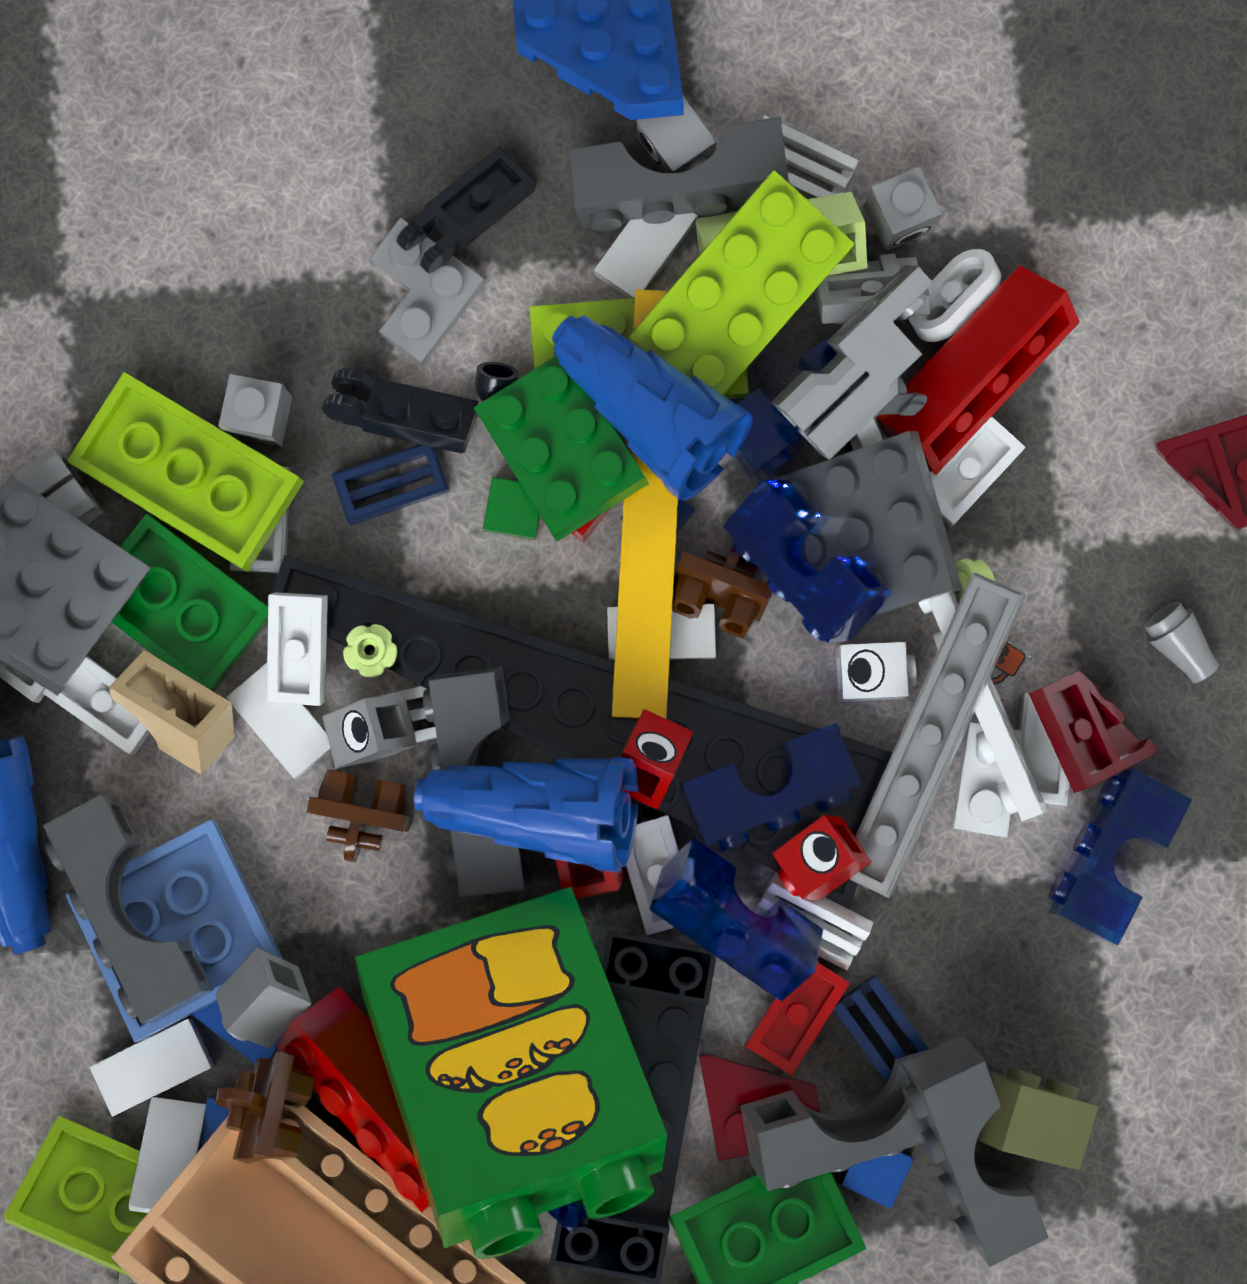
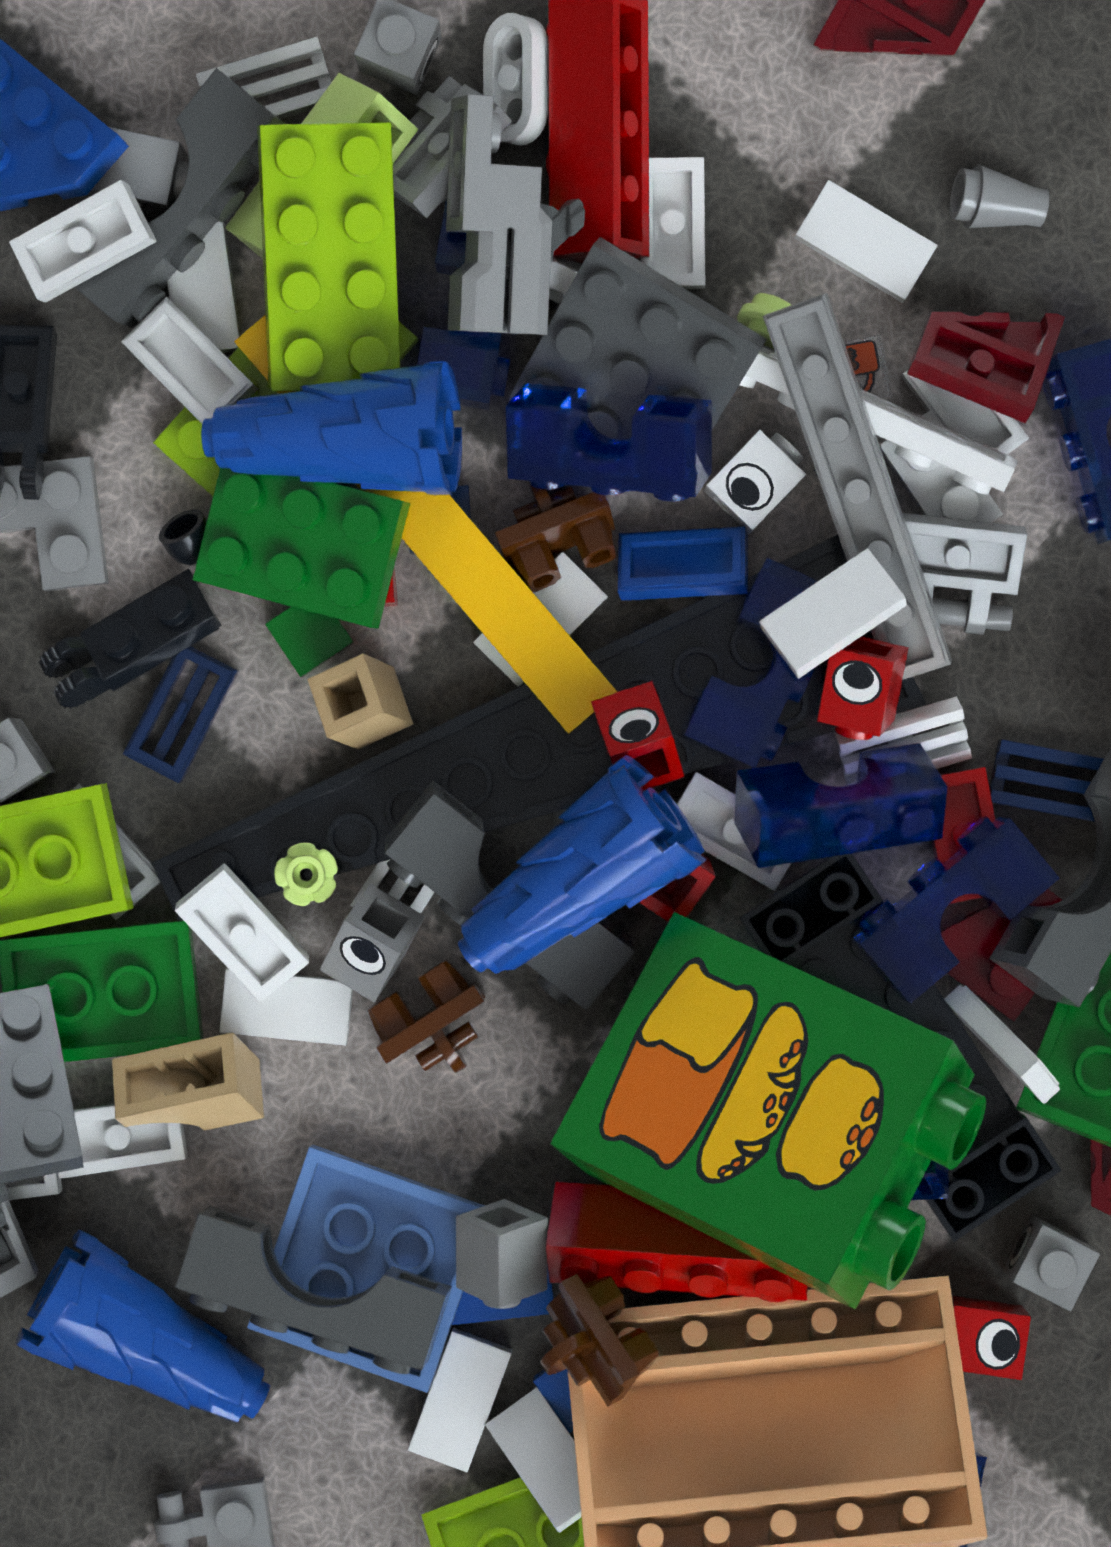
camera: 45 degrees left, 5 degrees up
none -> white plate [9,180,157,303]
none -> white tile [121,297,258,424]
none -> tan brick [307,653,414,750]
none -> blue tile [618,526,748,601]
none -> white tile [759,548,907,679]
none -> white tile [794,180,938,303]
none -> clear blue arch [852,816,1060,1004]
none -> light grey plate [902,513,1028,635]
none -> white tile [944,984,1060,1104]

